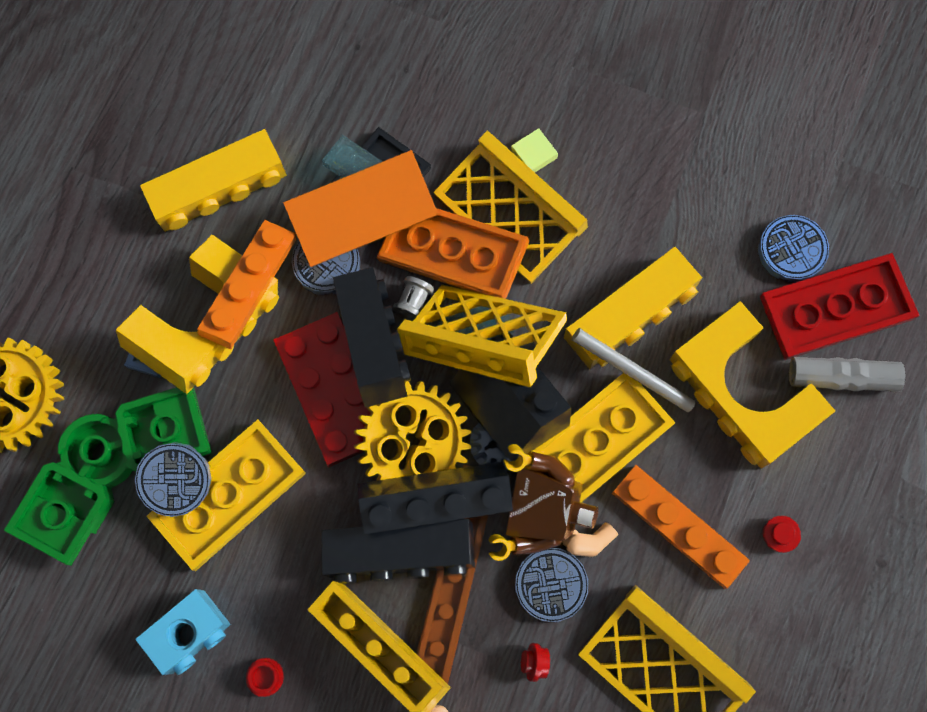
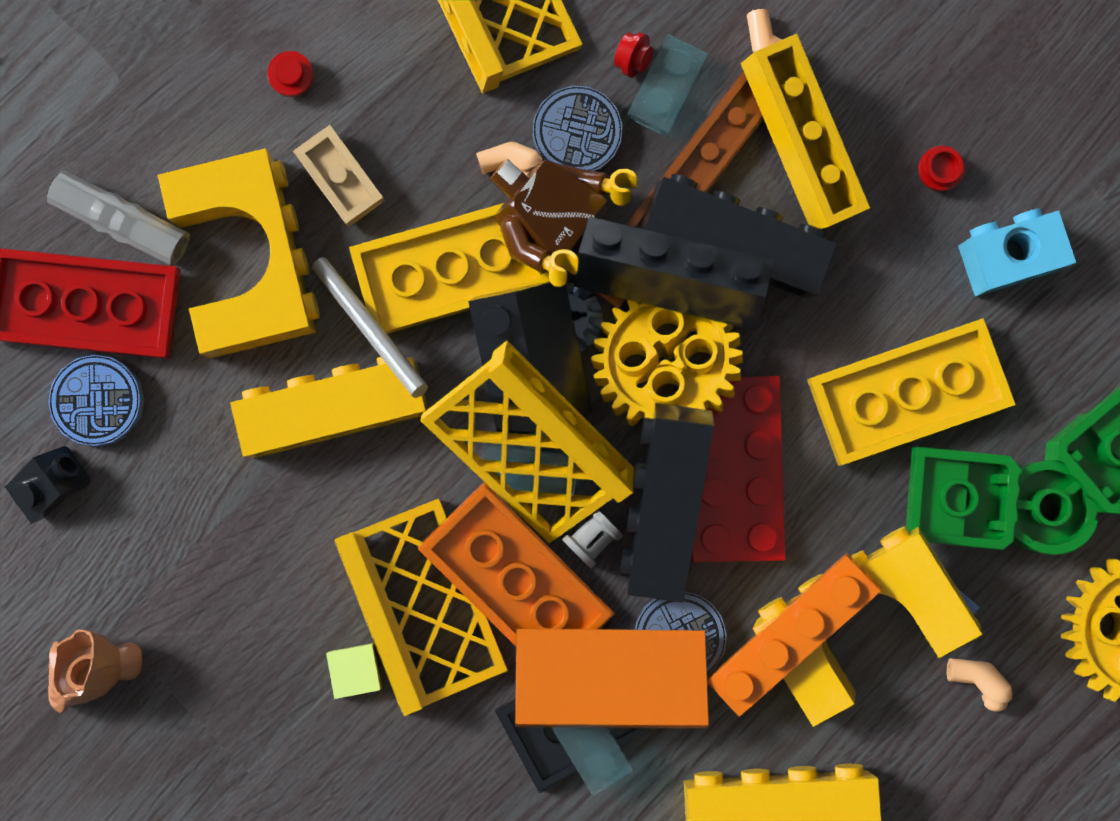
camera: 160 degrees left, 10 degrees up
tile [135,442,212,517] -> none
orange plate [612,465,750,589] -> none
none -> black bracket [5,446,91,524]
none -> nougat hair [48,629,143,713]
none -> tan plate [293,125,385,228]
none -> clear light blue plate [627,34,708,137]
none -> light nougat arm [946,658,1012,712]

